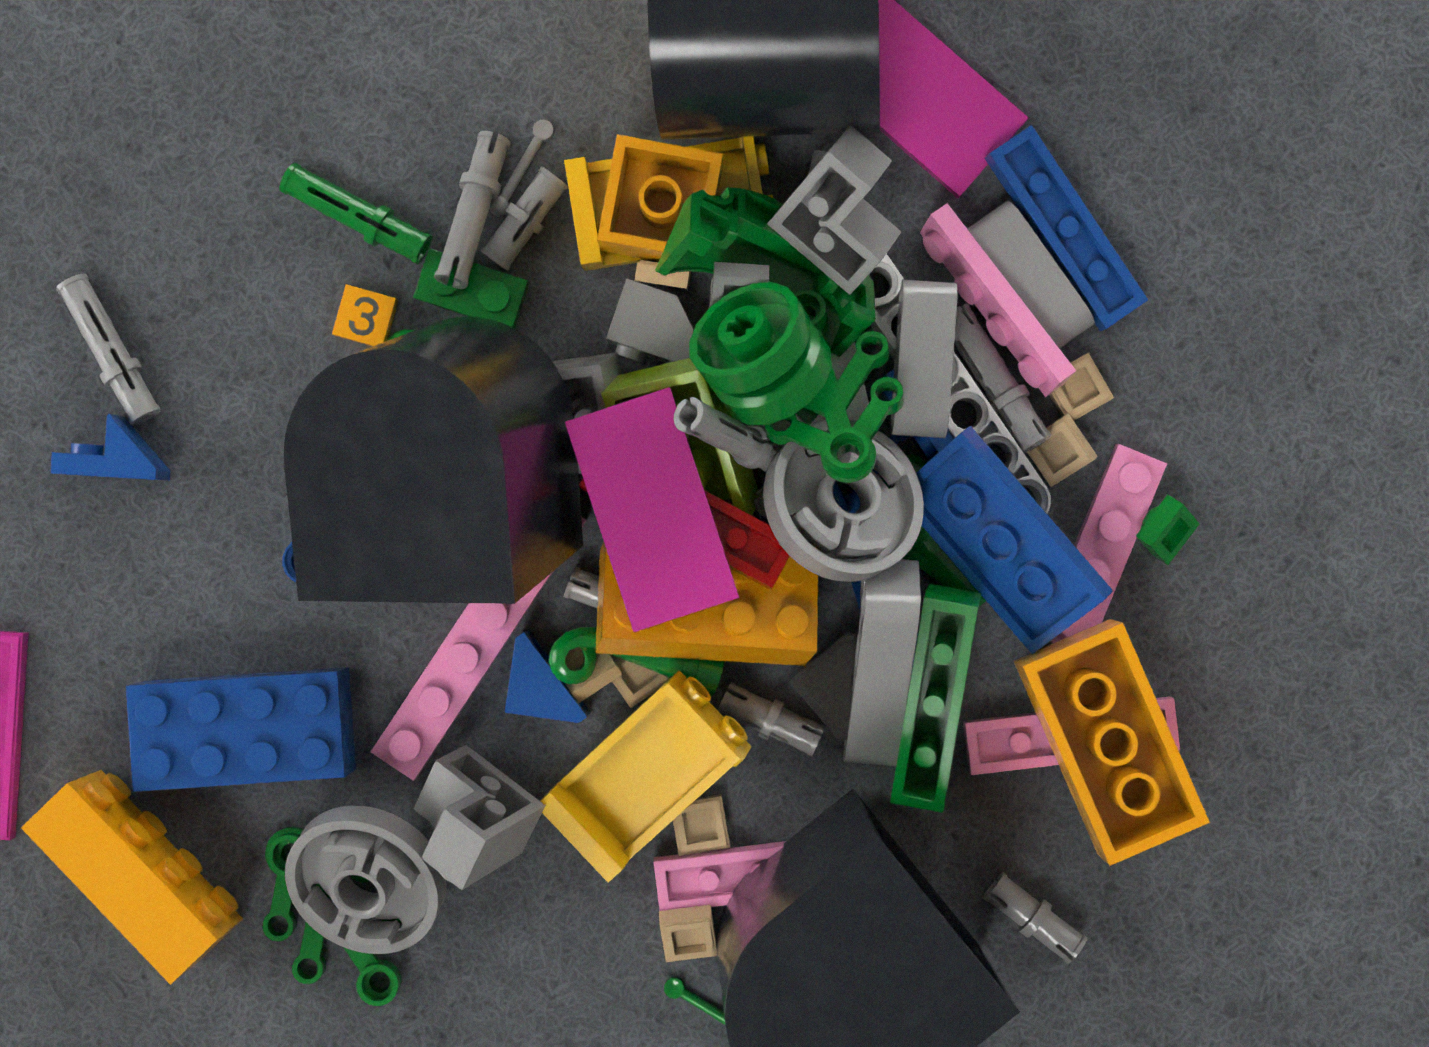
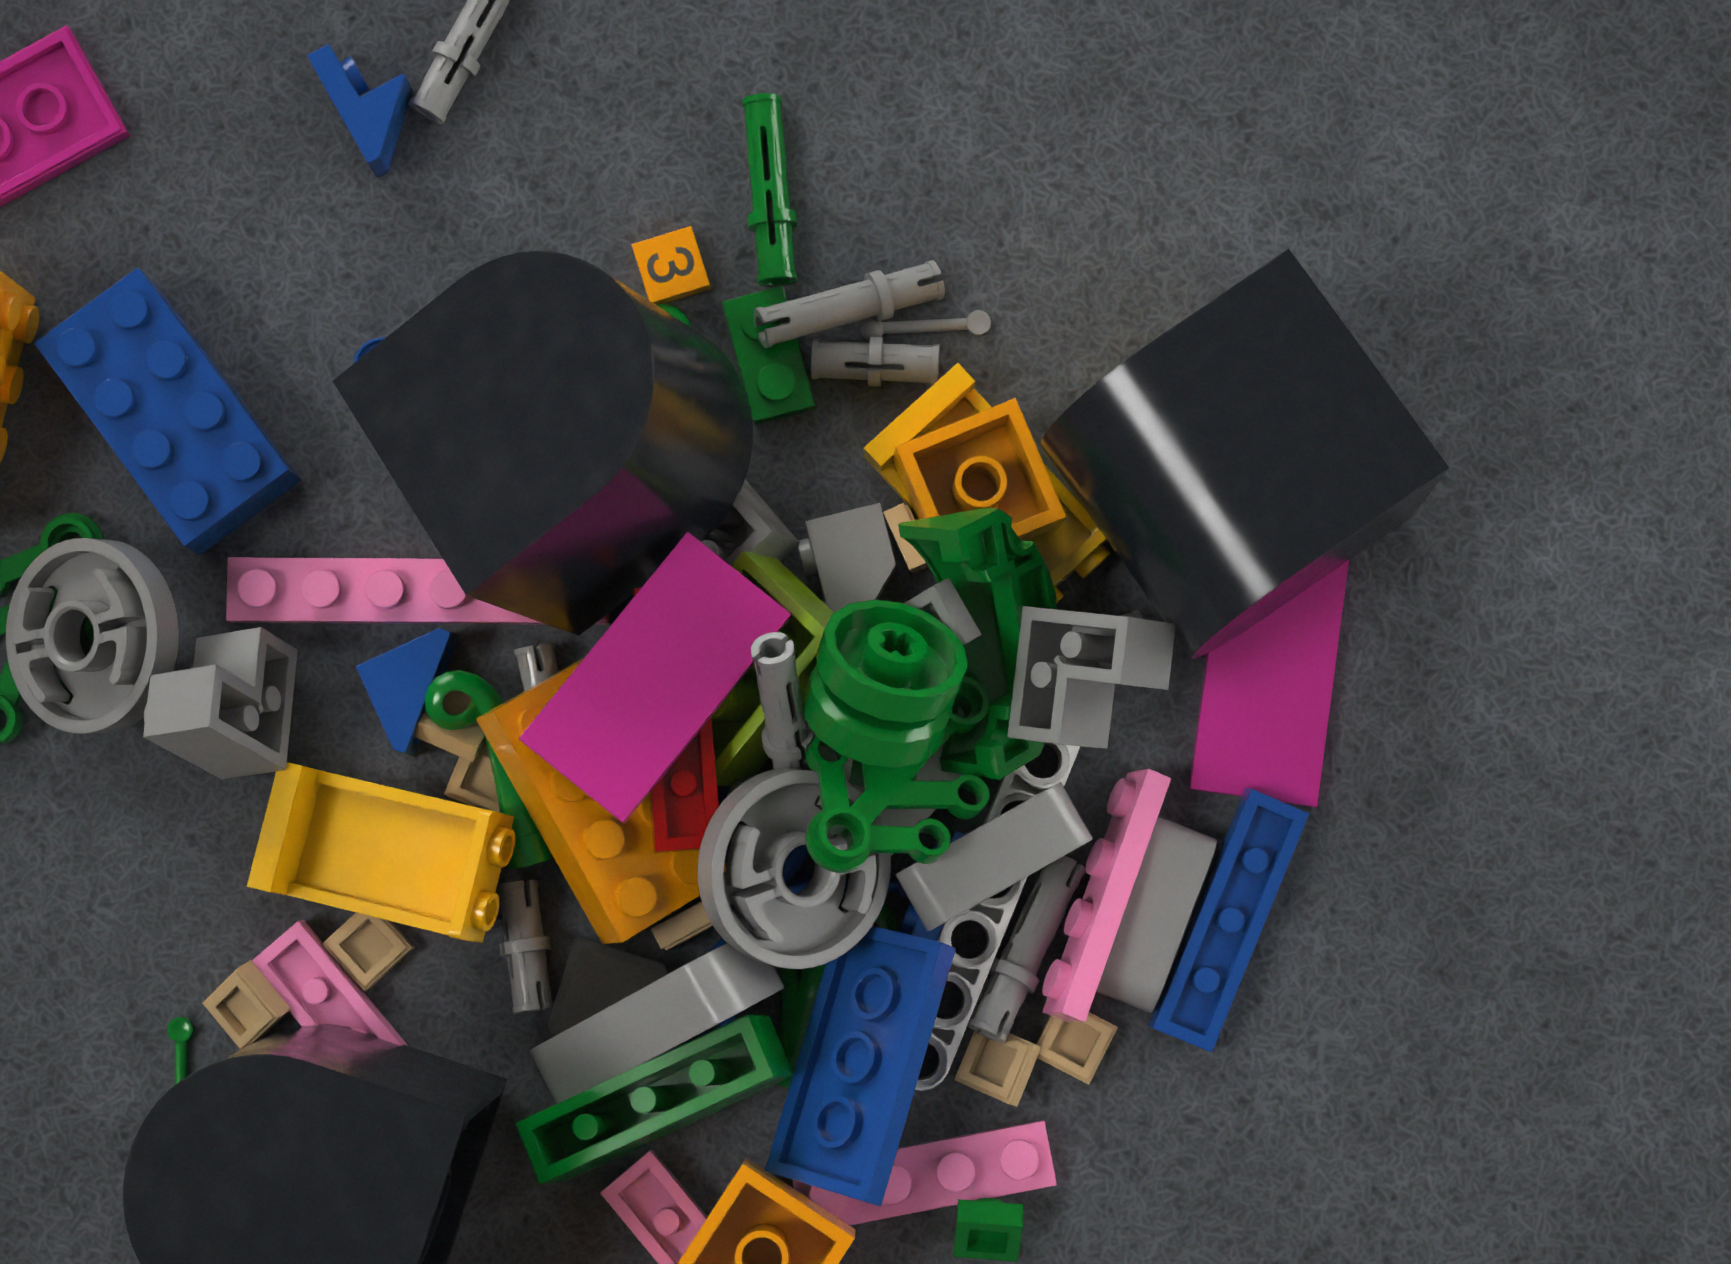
camera: 55 degrees right, 5 degrees down
none -> tan tile [651,902,713,951]

